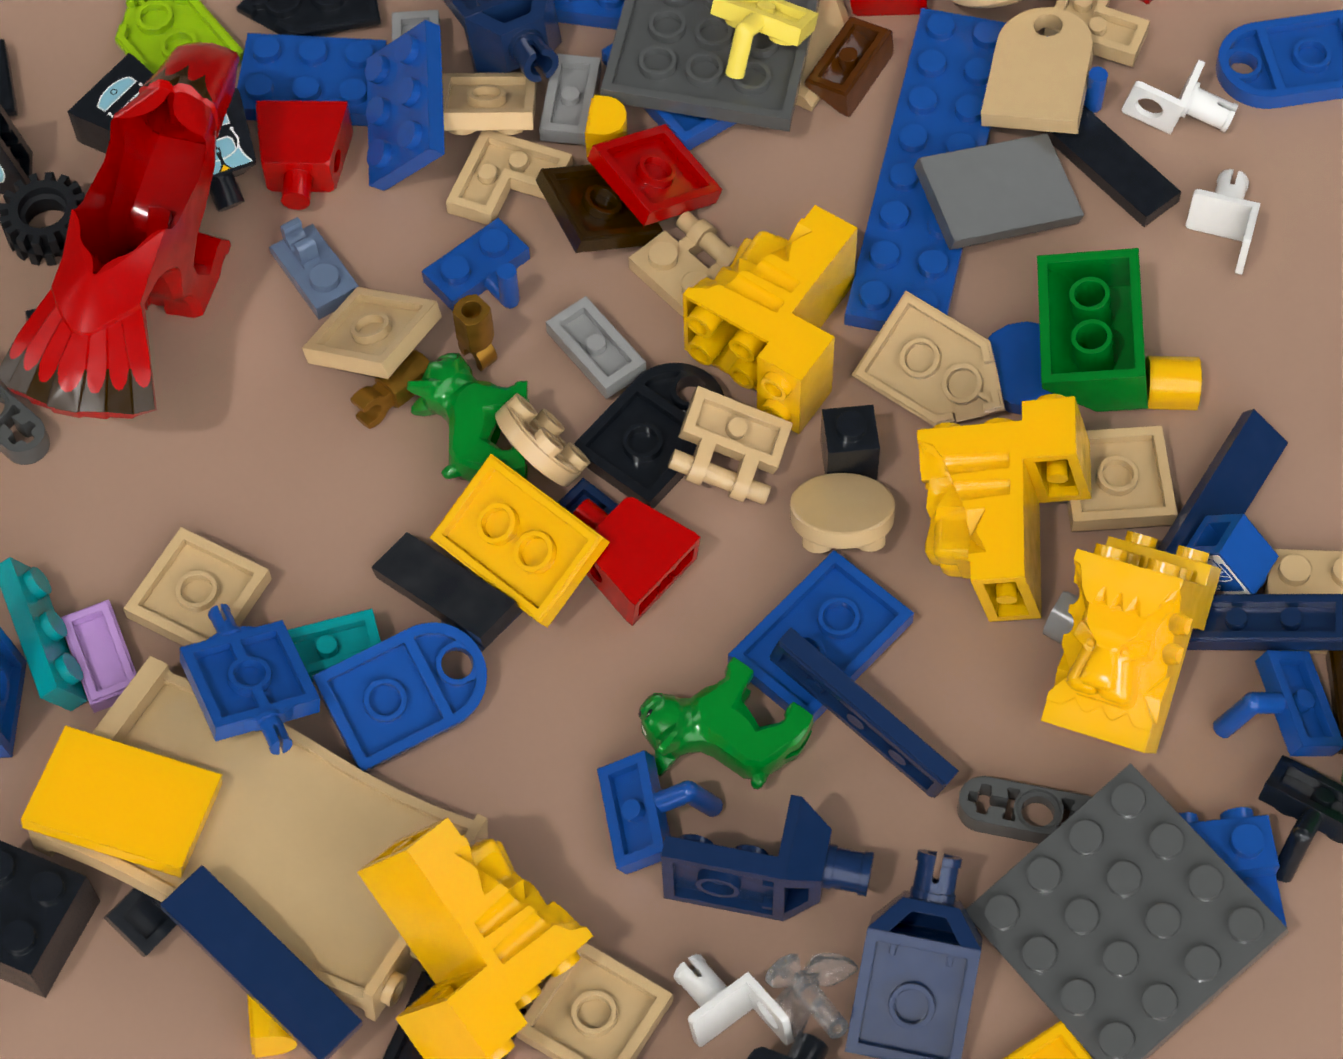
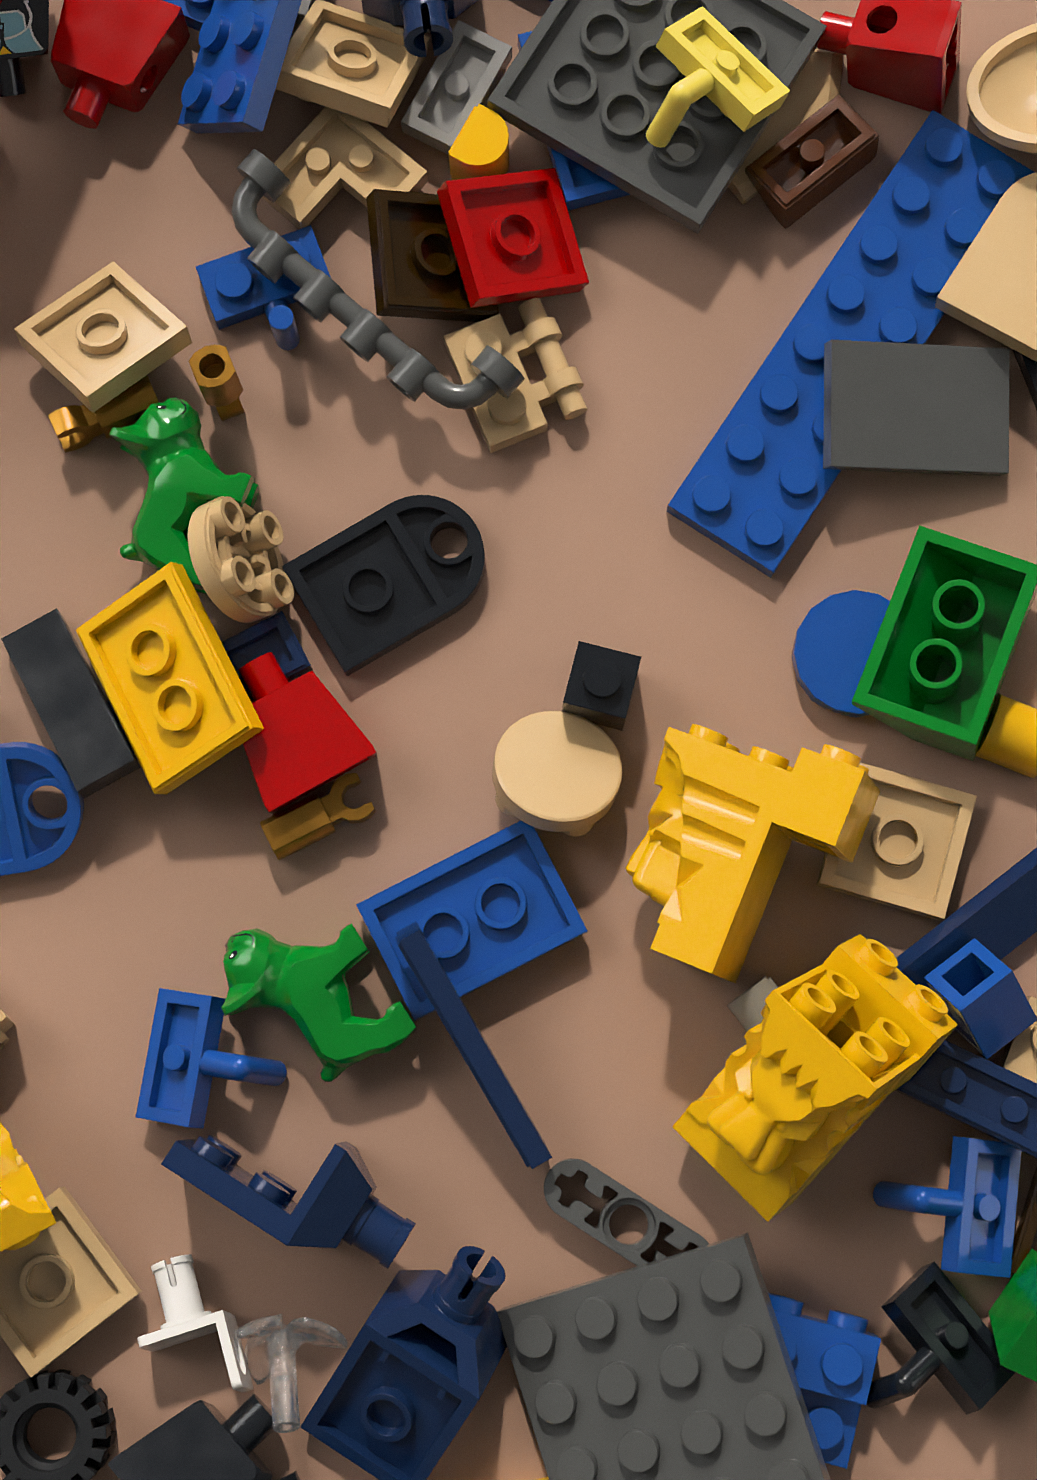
camera: 20 degrees right, 20 degrees up
sand blue plate [269,217,359,320] -> none
light grey plate [546,296,647,399] -> none
tan plate [668,386,793,505] -> none
yellow brick [683,205,858,434] -> none
tan tile [852,291,1006,426] -> none
none -> dark grey bar [232,149,525,410]
none -> pearl gold bar [259,773,376,861]

